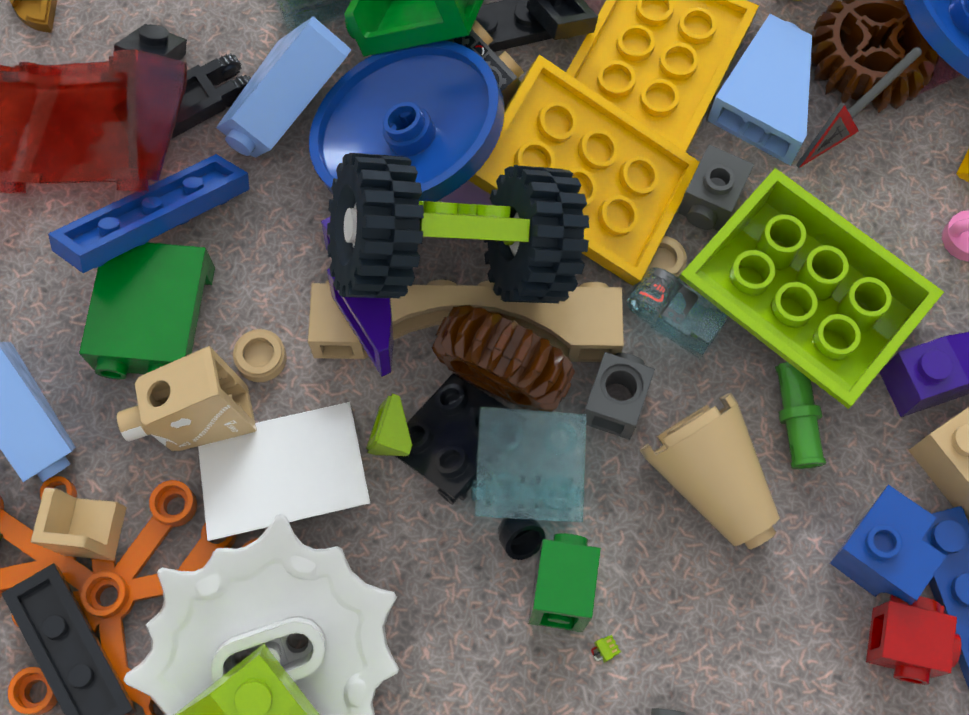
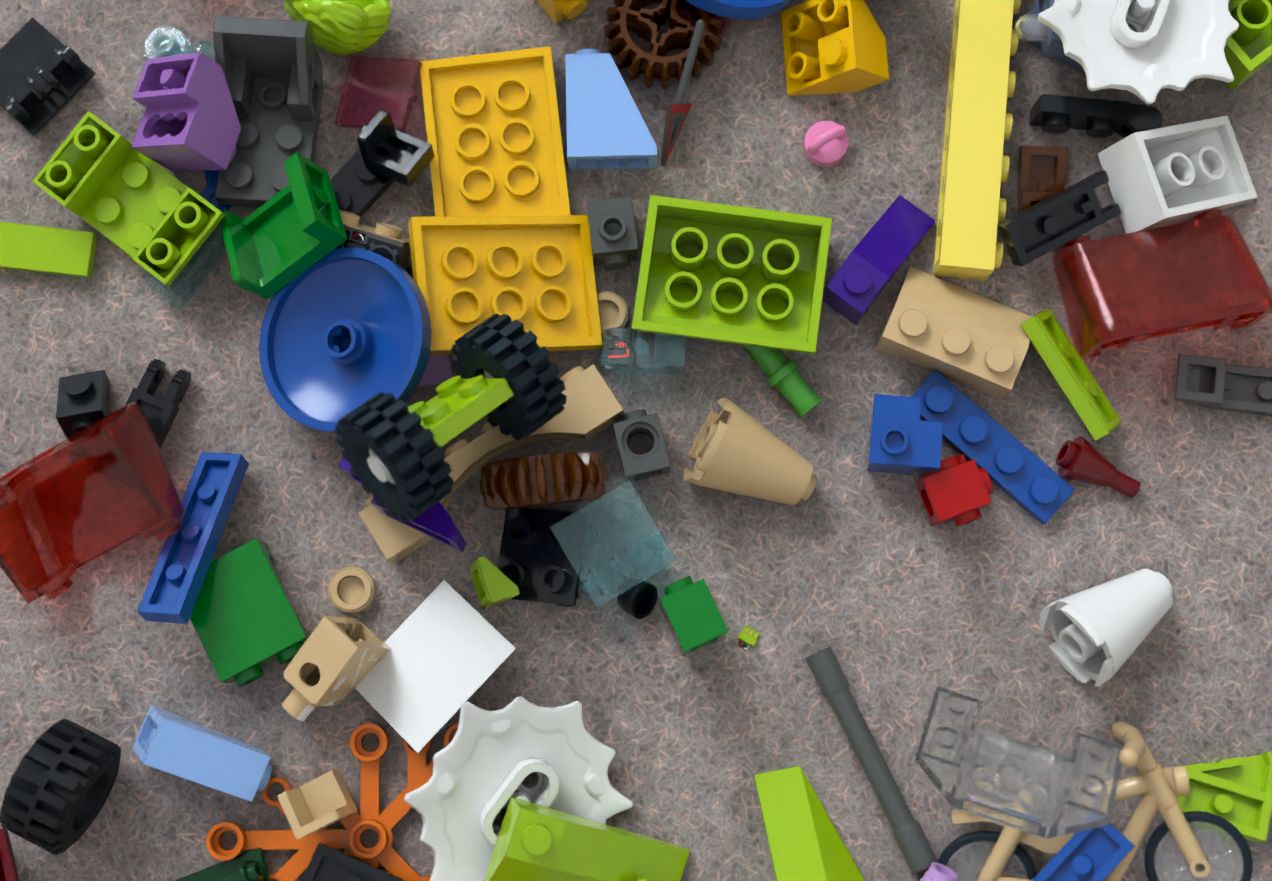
camera: 30 degrees left, 10 degrees up
light blue slope [216,16,352,158] -> none

